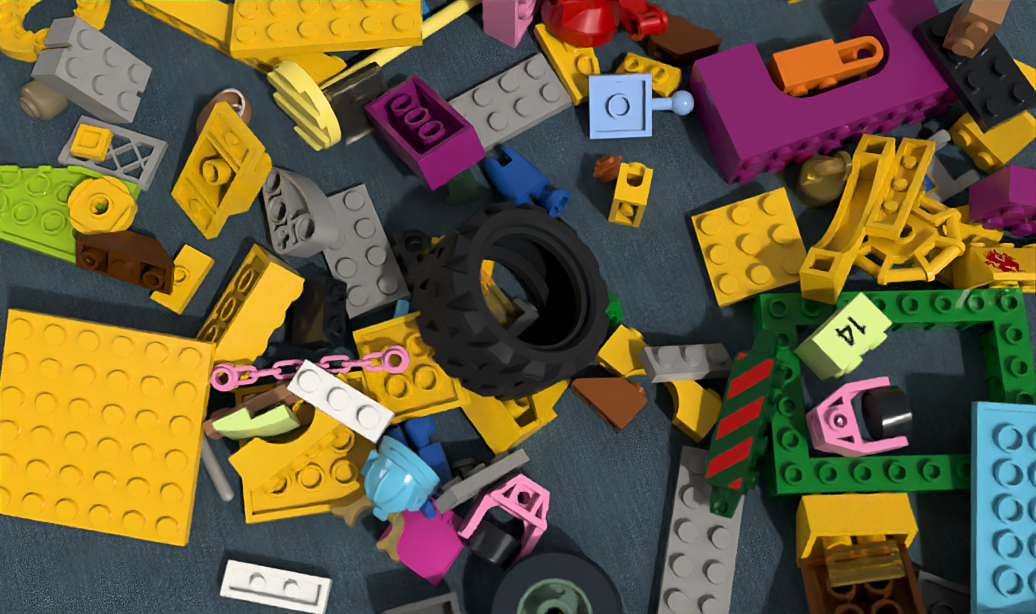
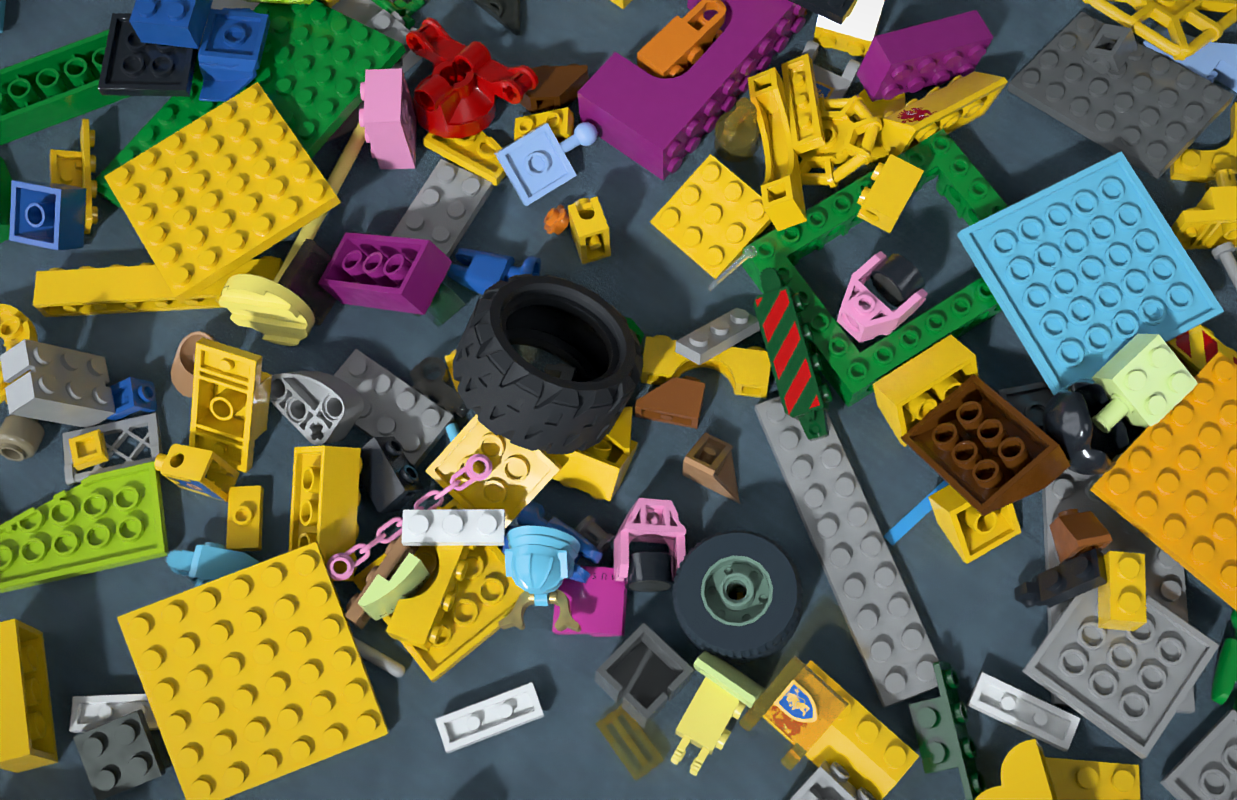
camera: 25 degrees left, 5 degrees down
yellow plate [67,176,138,235] -> none
reddish brown slope [76,230,175,295] -> none
light grey plate [434,449,530,514] -> none
yellowish green brick [793,292,892,381] -> none
clear yellow tile [823,539,905,587] -> none
none -> blue bracket [107,377,158,421]
none -> yellow torso [154,444,240,502]
none -> medium azure hinge [166,542,260,587]
none -> medium nougat slope [683,432,740,504]
none -> clear piece [707,245,758,291]
none -> yellow brick [857,154,924,233]

